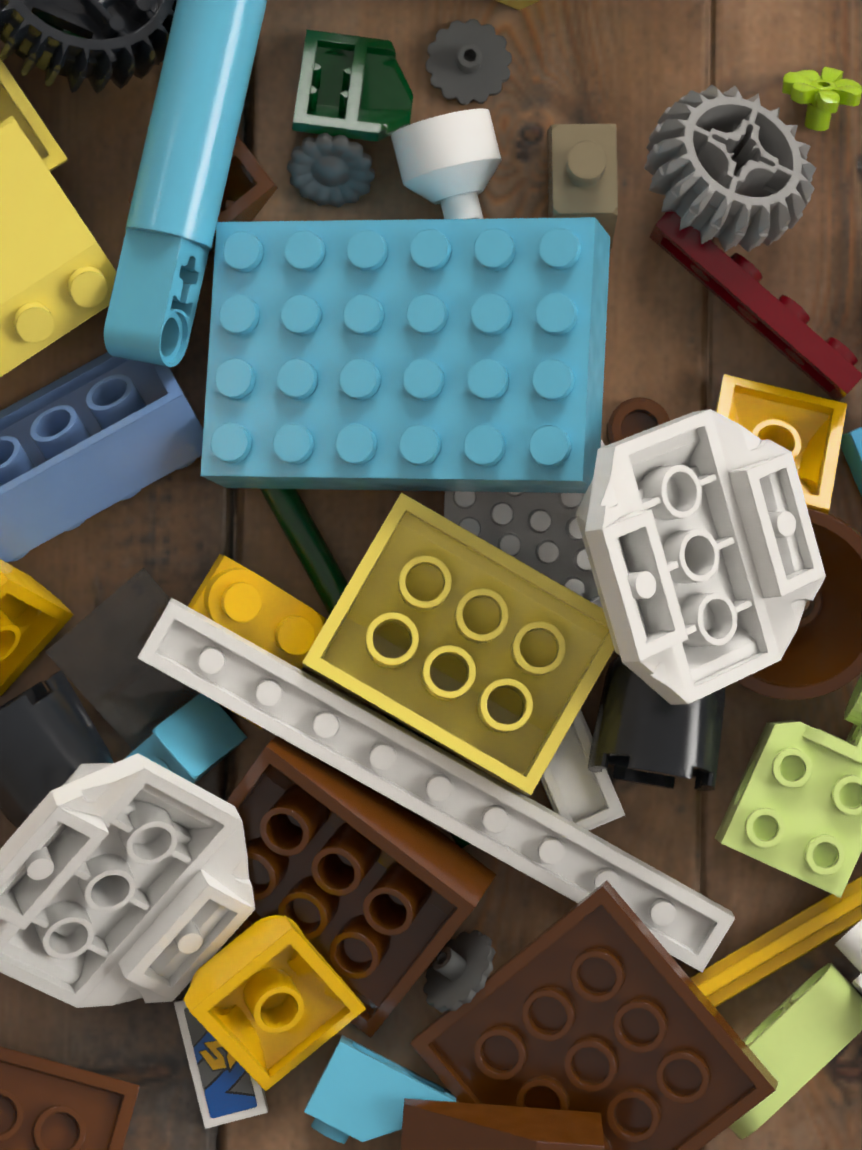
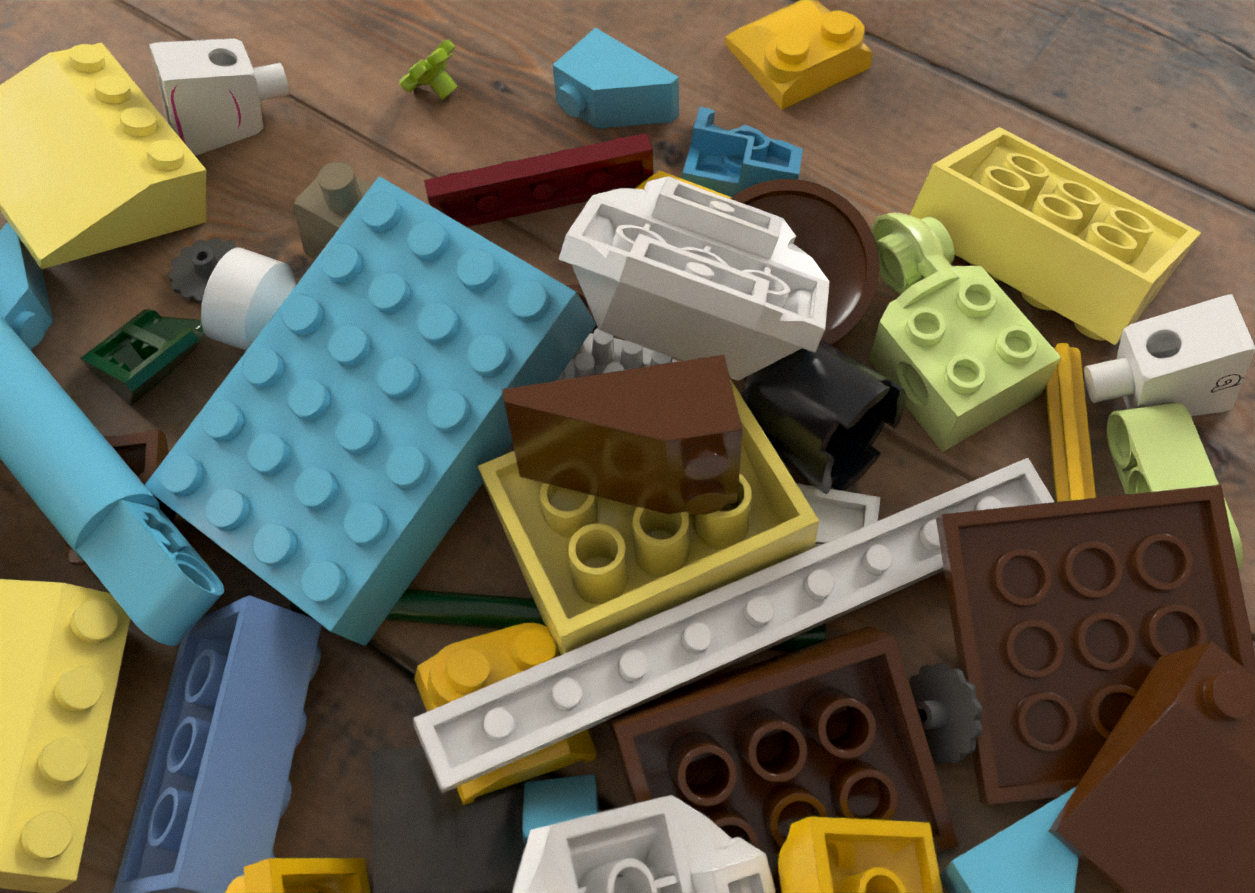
camera: 50 degrees left, 25 degrees down
dark grey piece [287,133,375,208] -> none
light grey gear [644,84,816,252] -> none
none -> reddish brown slope [502,354,743,515]

